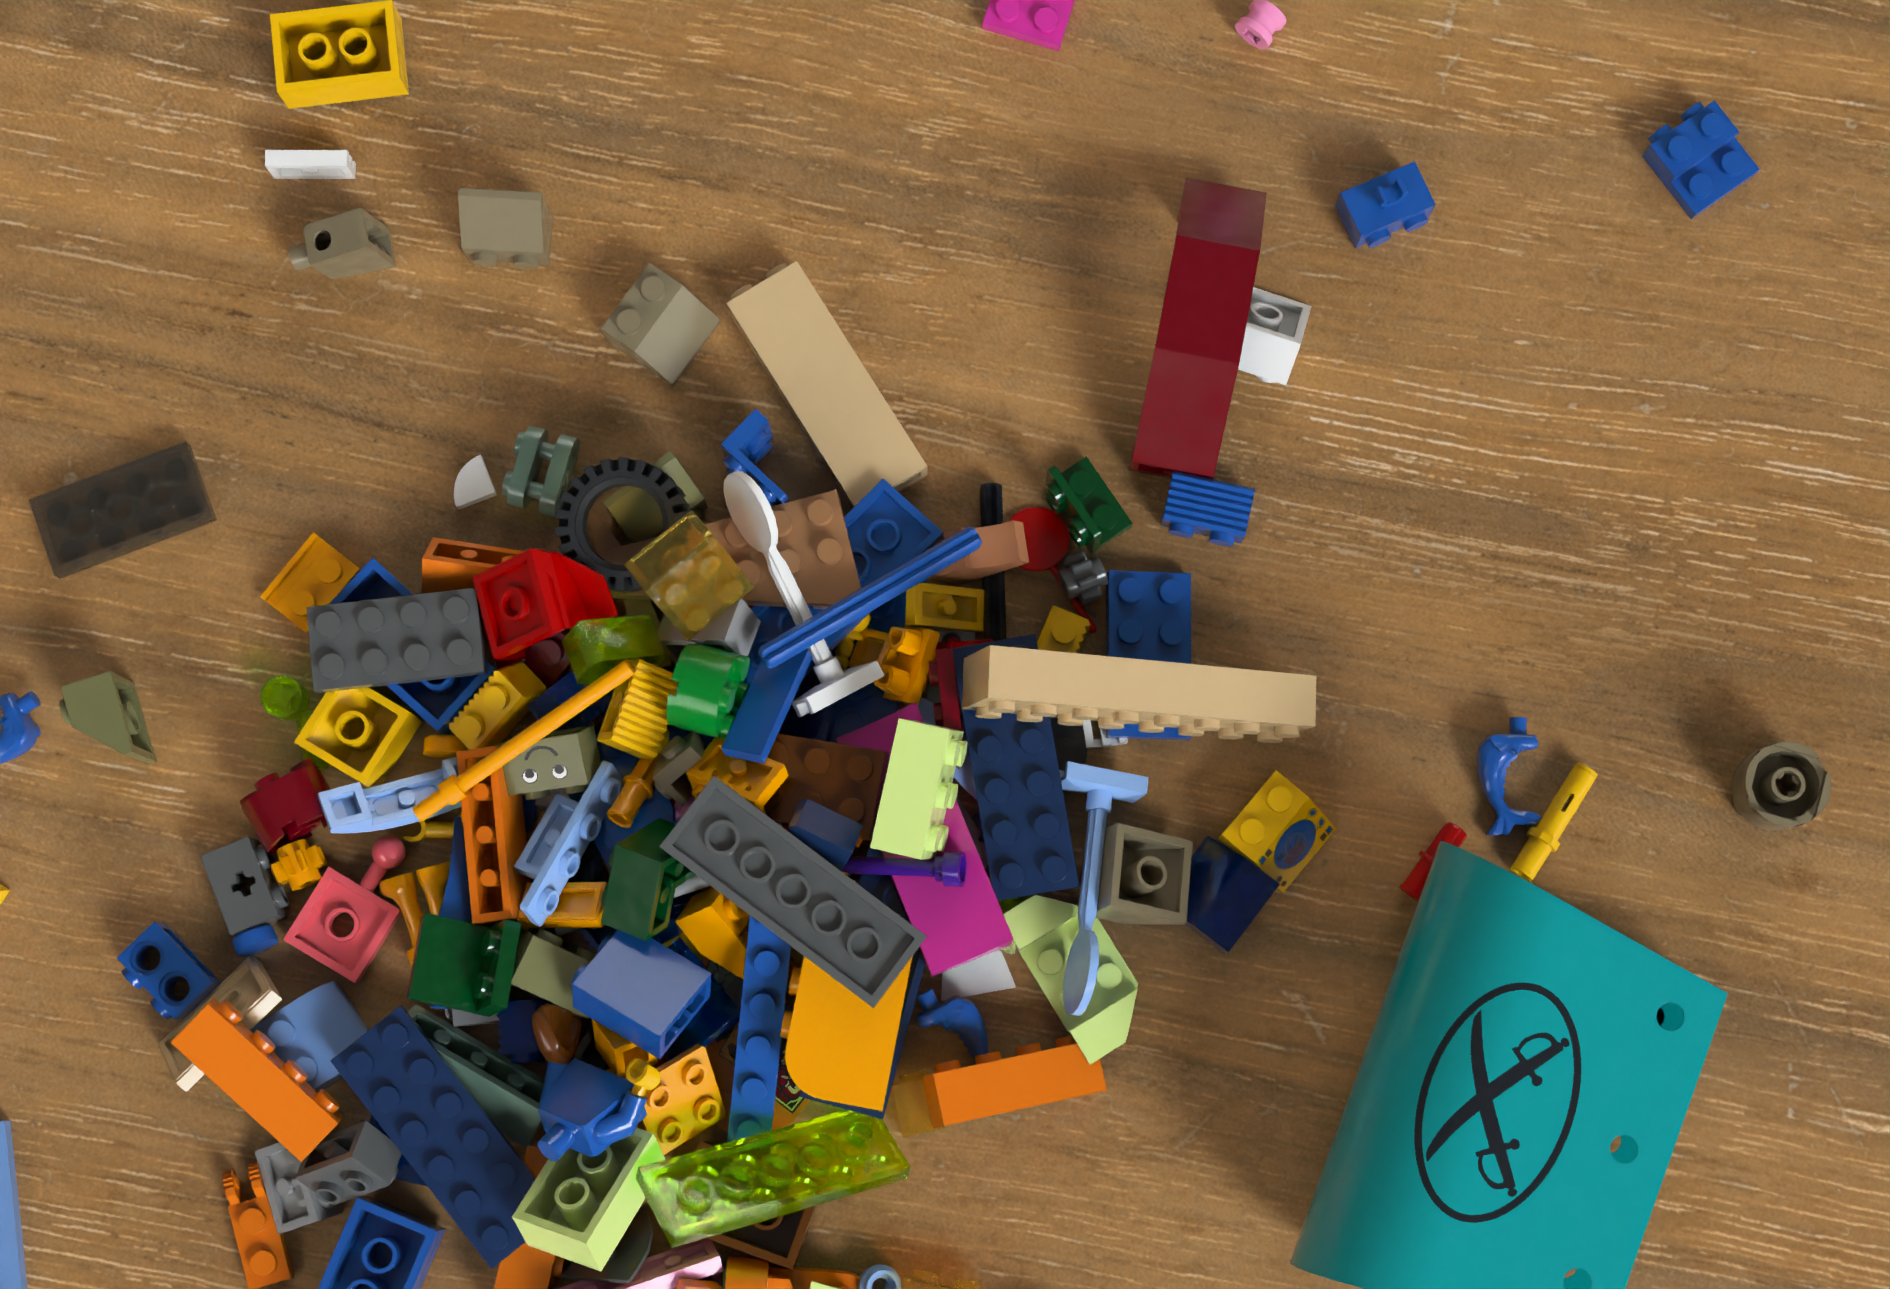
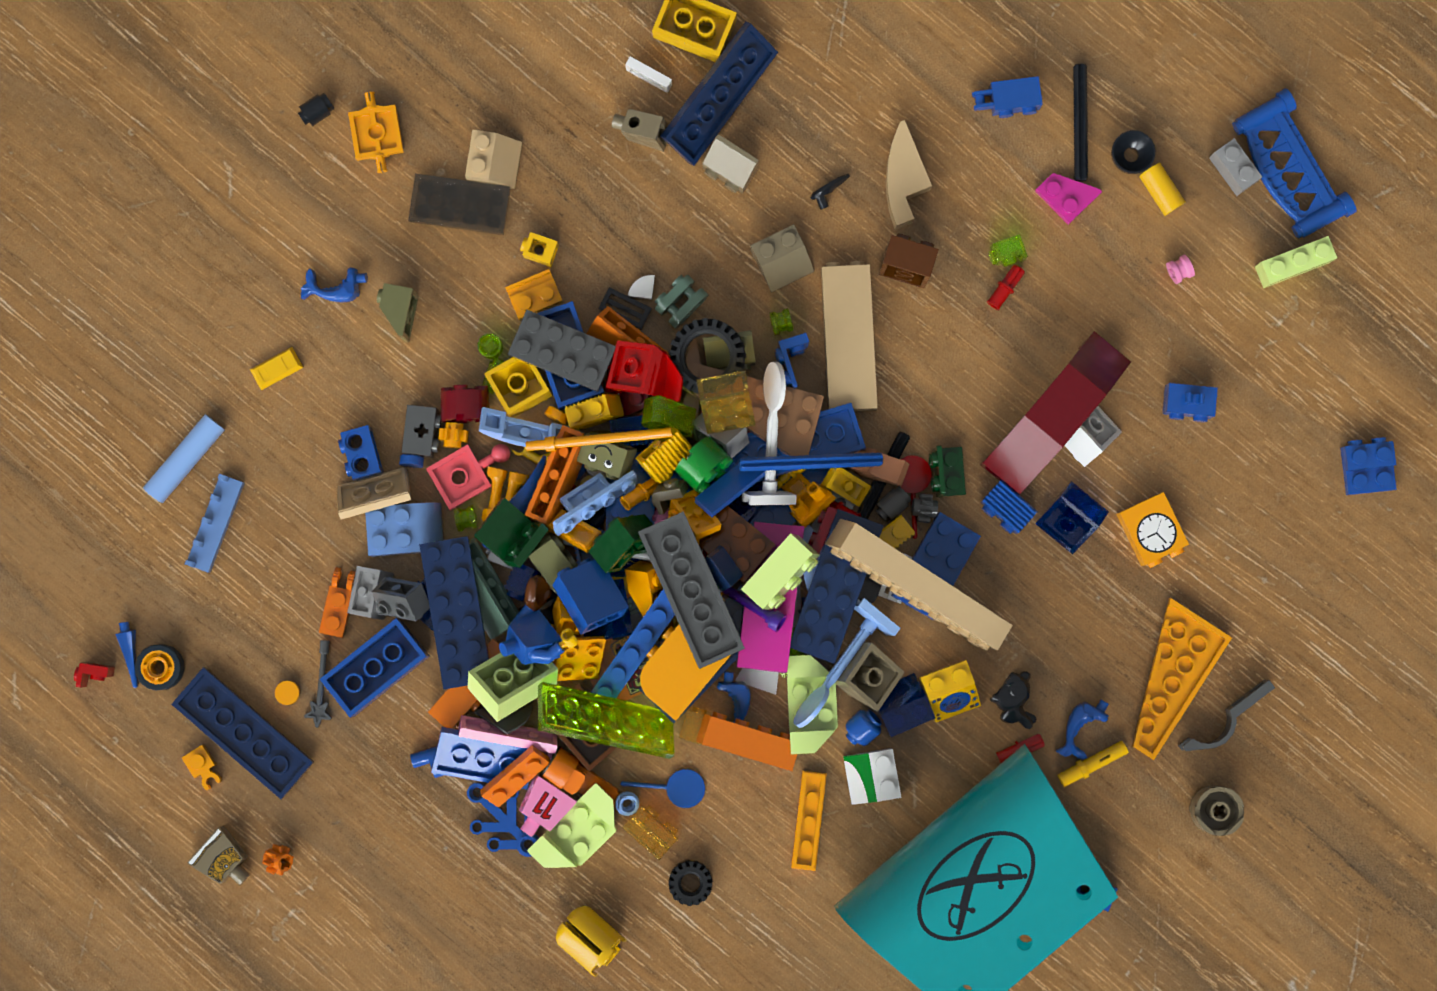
camera: 30 degrees right, 5 degrees up
orange brick [170,998,343,1162] -> none
none -> clear neon green wheel [454,505,478,532]
none -> tan slope [465,129,522,189]
none -> yellow brick [520,232,559,268]
none -> black tile [598,287,652,330]
none -> blue piece [620,769,705,808]
none -> dark blue plate [661,21,778,166]
none -> clear neon green wheel [769,308,794,336]
none -> light orange tile [791,770,827,871]
none -> black bar [810,174,850,210]
none -> white slope [843,748,901,805]
none -> blue head [846,710,882,746]
none -> dark grey brick [876,486,912,521]
none -> reddish brown brick [878,233,939,289]
none -> tan slope [886,120,932,230]
none -> red axle [986,265,1025,311]
none -> clear neon green brick [988,234,1028,267]
none -> black animal [990,671,1037,729]
none -> clear blue slope [1035,481,1109,555]
none -> light orange brick [1116,492,1189,568]
none -> light orange wing [1132,598,1232,760]
none -> dark grey piece [1178,680,1275,751]

